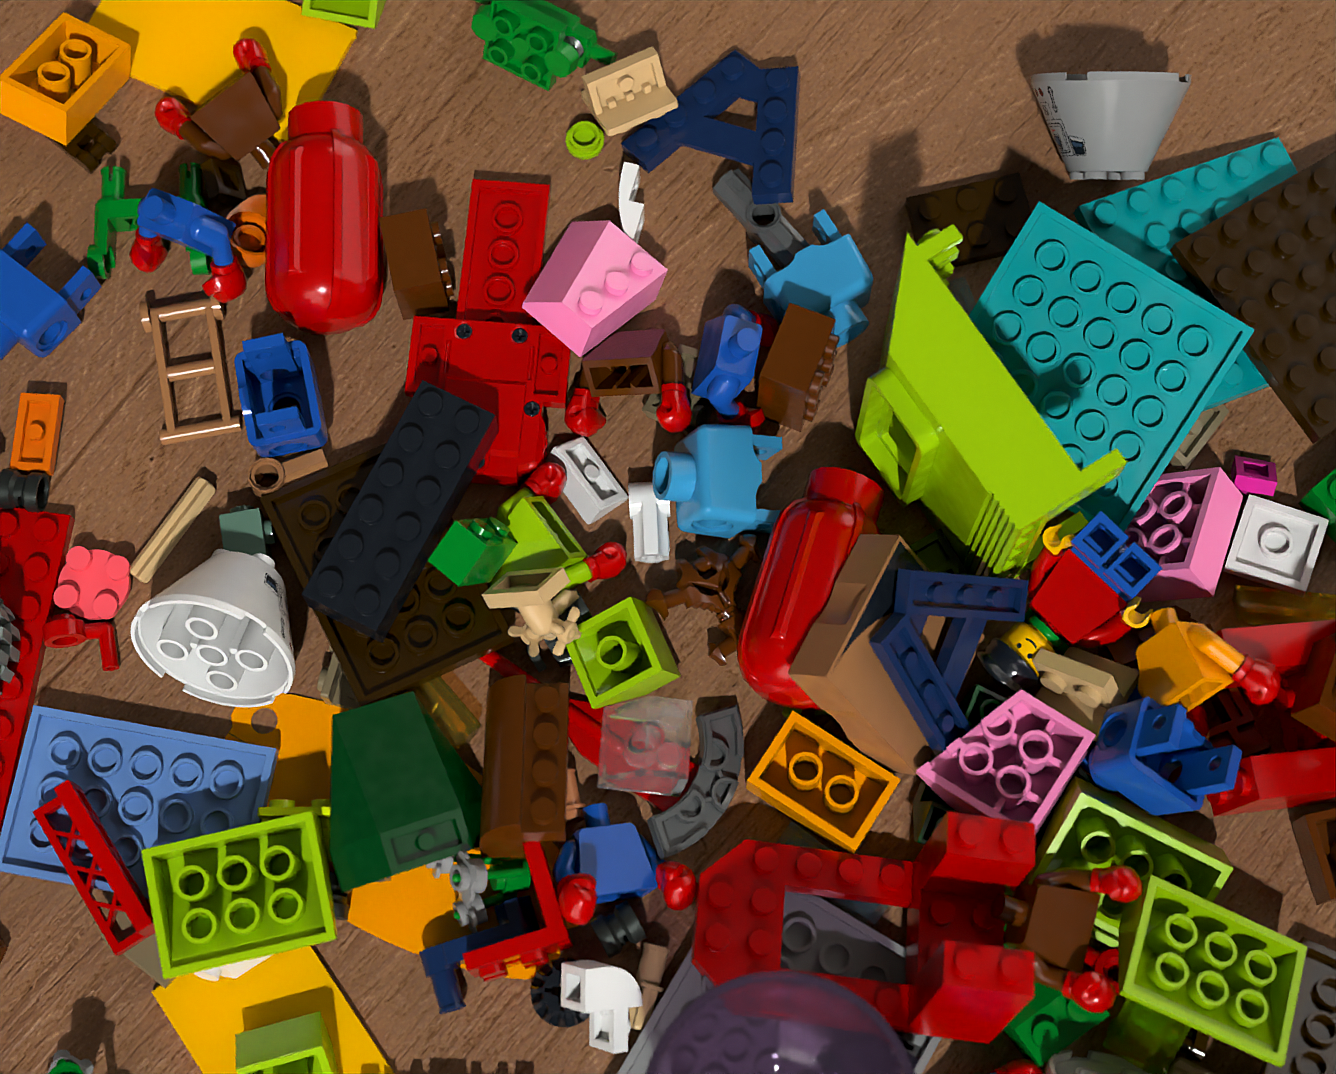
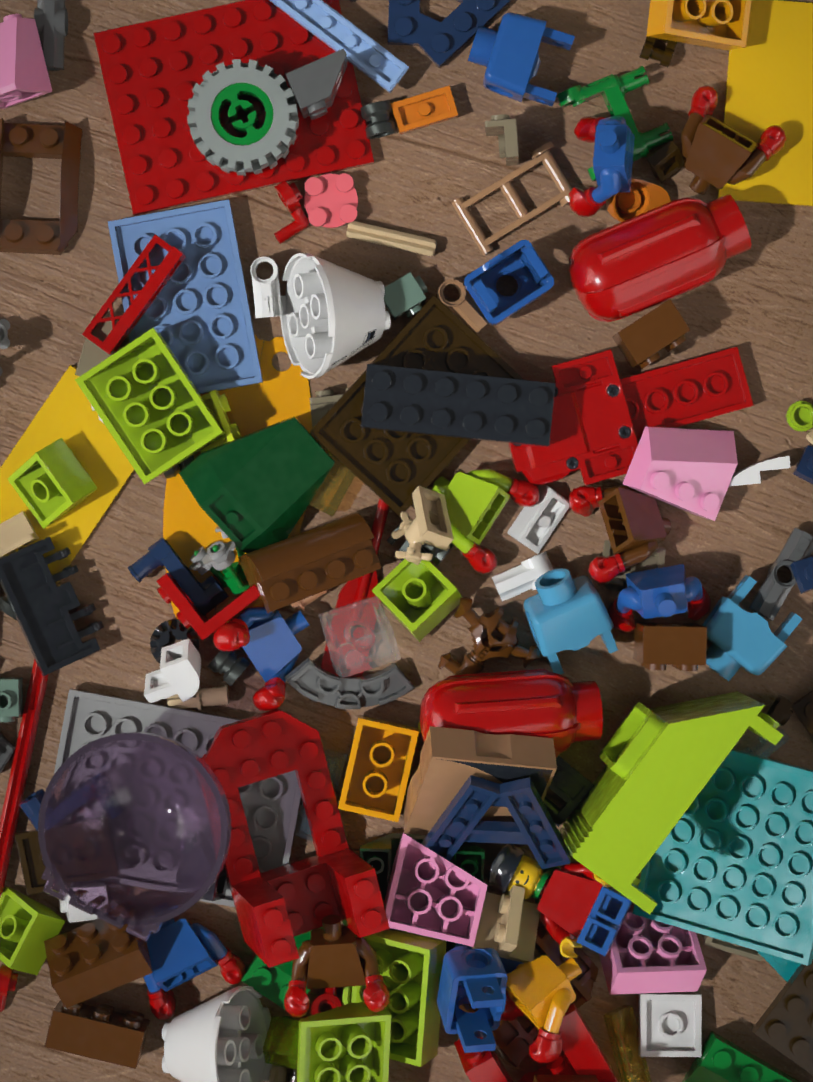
camera: 65 degrees right, 15 degrees up
green brick [427,517,518,587] -> none
dark pink plate [1231,455,1278,496] -> none
none -> white piece [250,256,283,318]
none -> dark tan bracket [485,114,519,166]

